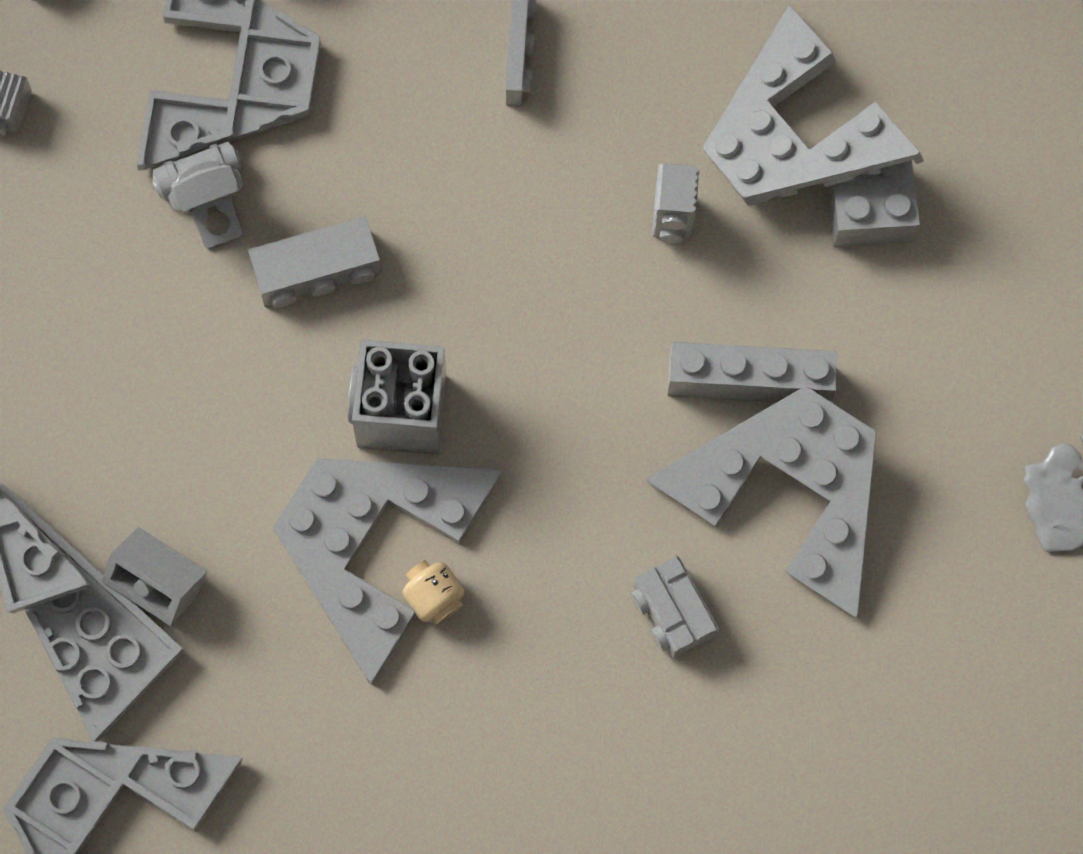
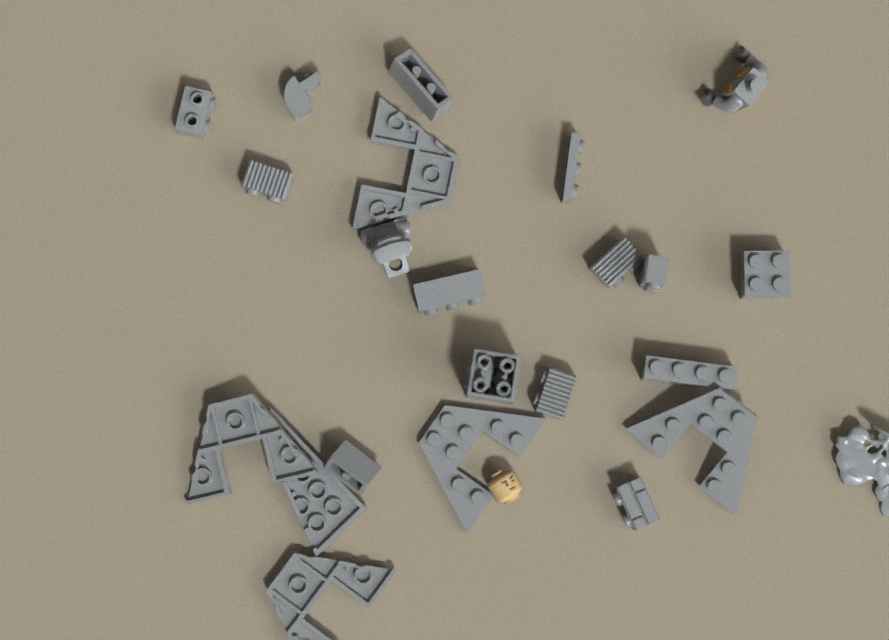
camera: 10 degrees right, 10 degrees up
light grey wing [702,6,924,206] -> none
none -> light grey brick [533,367,577,420]
none -> light grey brick [589,237,643,289]

